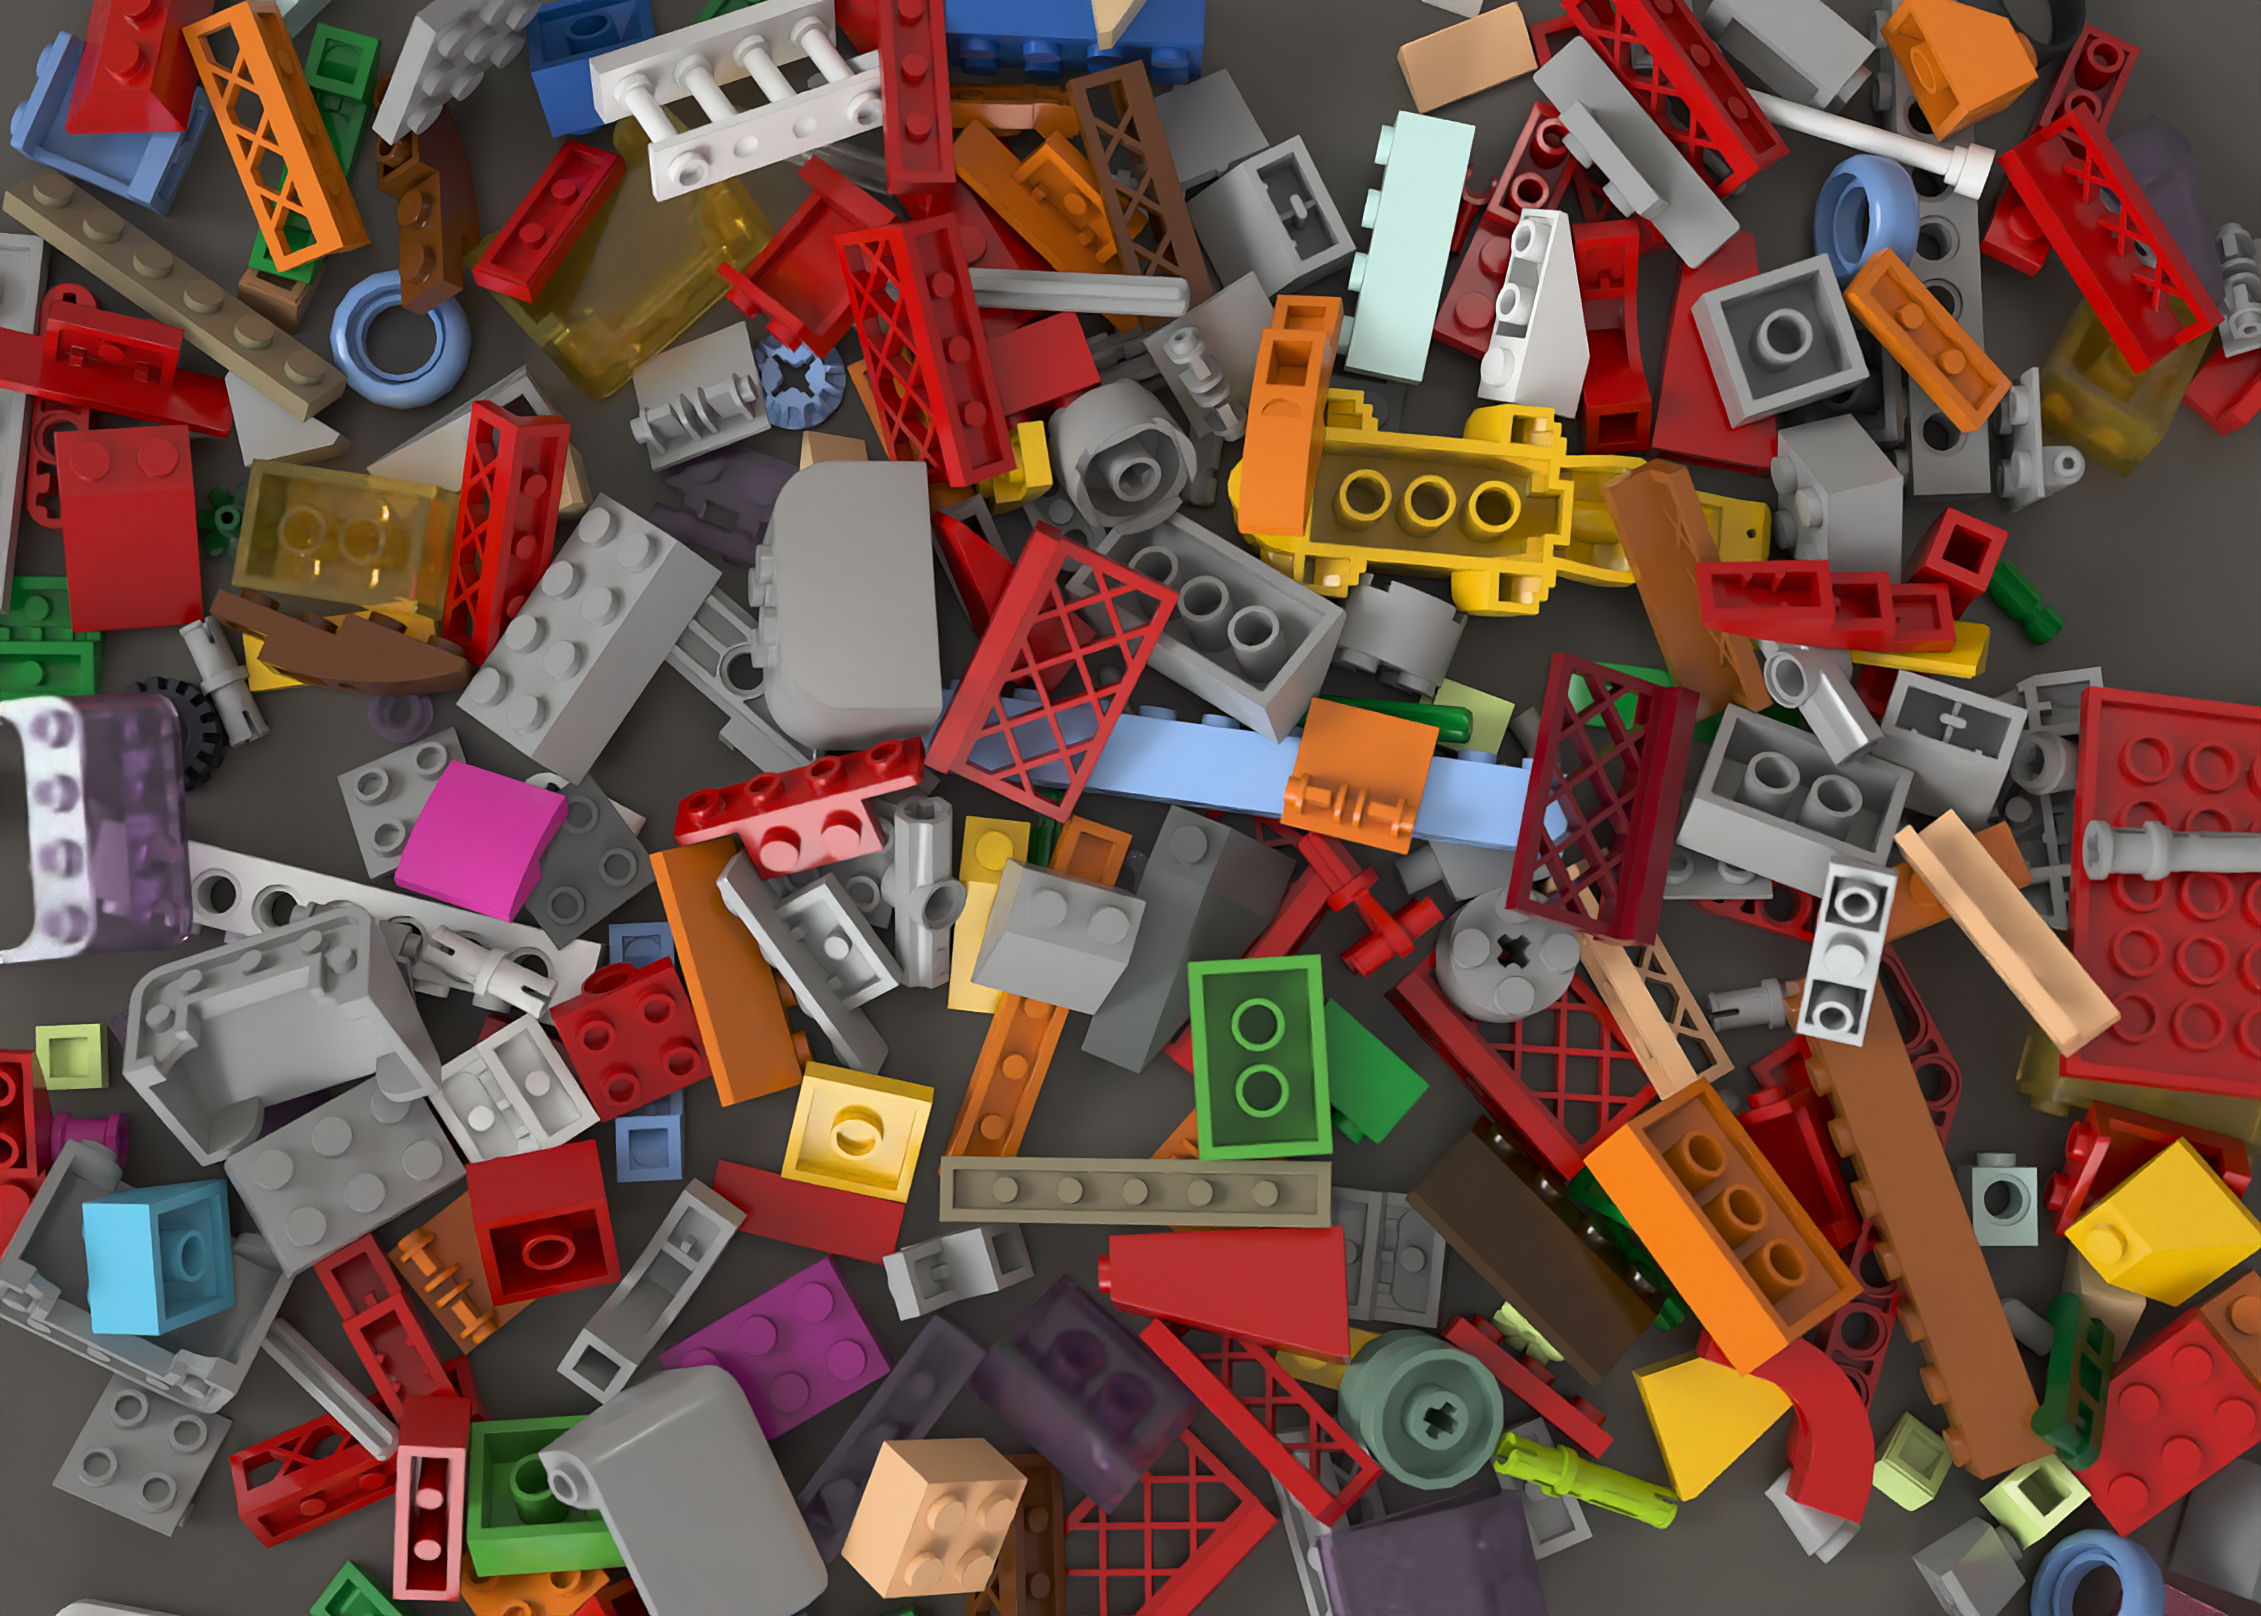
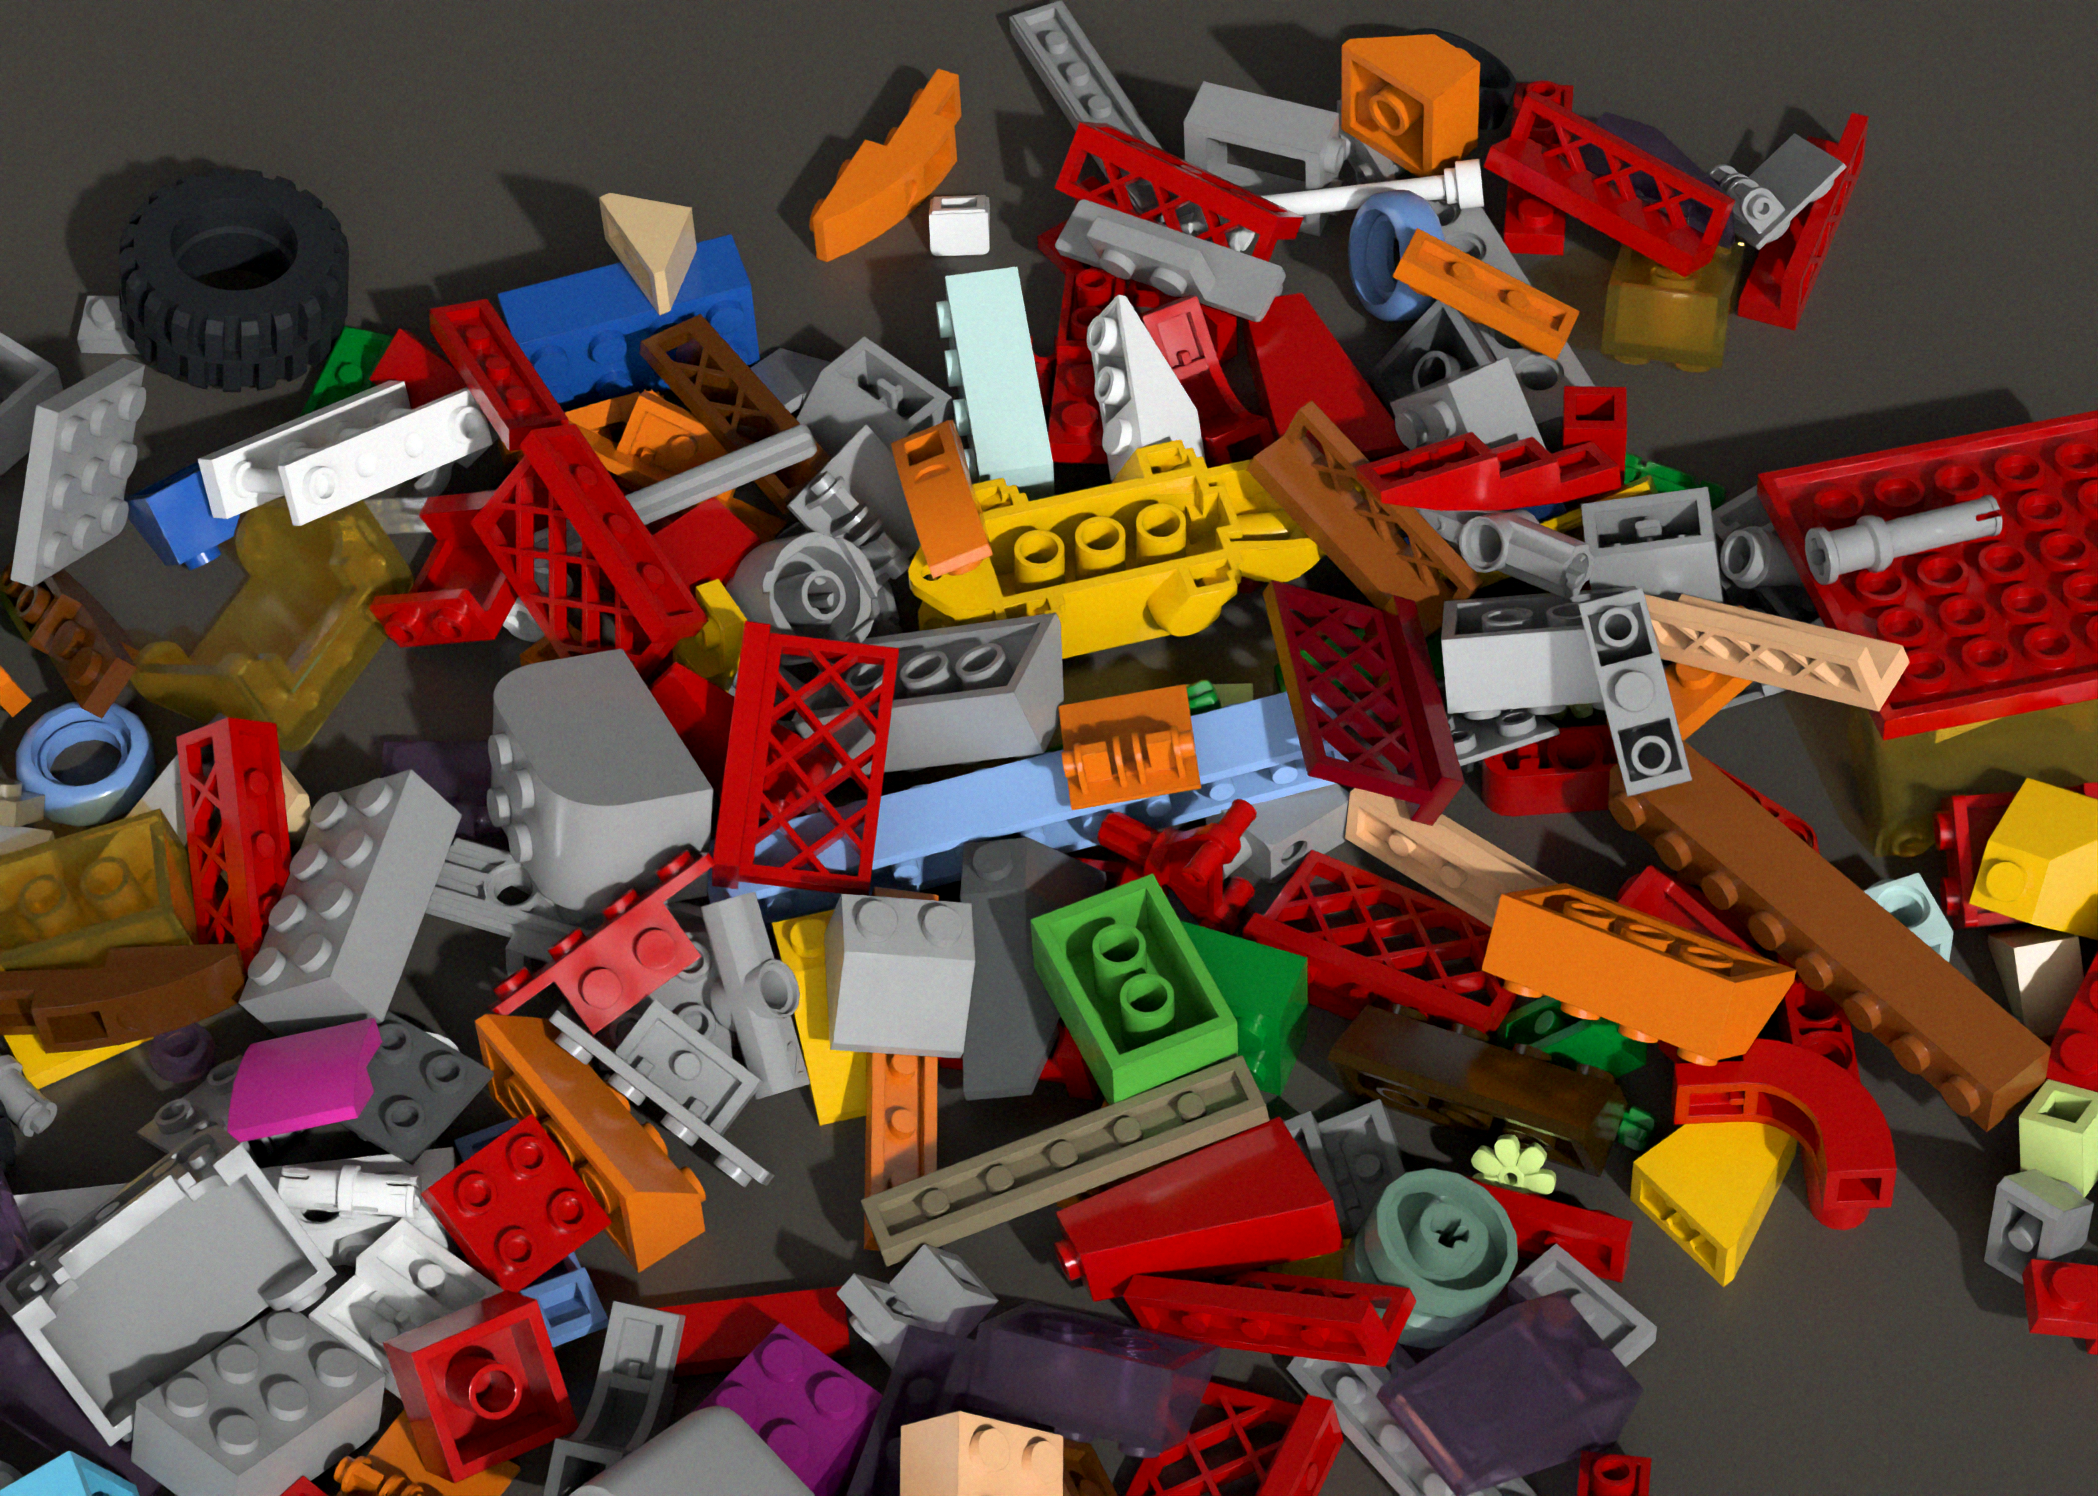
camera: 15 degrees left, 35 degrees down
red tile [473,139,626,303] -> none
light grey hinge [630,321,771,473] -> none
light blue gear [754,335,846,430] -> none
yellow plate [781,1060,934,1204] -> none
light grey brick [1330,572,1469,697] -> none
light nougat slope [1397,1,1538,115] -> none
light grey brick [1435,887,1581,1023] -> none
lime pin [1493,1432,1678,1529] -> none
light grey brick [1691,253,1870,429] -> none
light grey pin [1705,978,1790,1034] -> none
light grey cone [1764,1466,1861,1564] -> none
yellowish green slope [1872,1412,1953,1511] -> none
light grey hinge [1993,367,2085,514] -> none
dark green plate [2031,1292,2115,1471] -> none

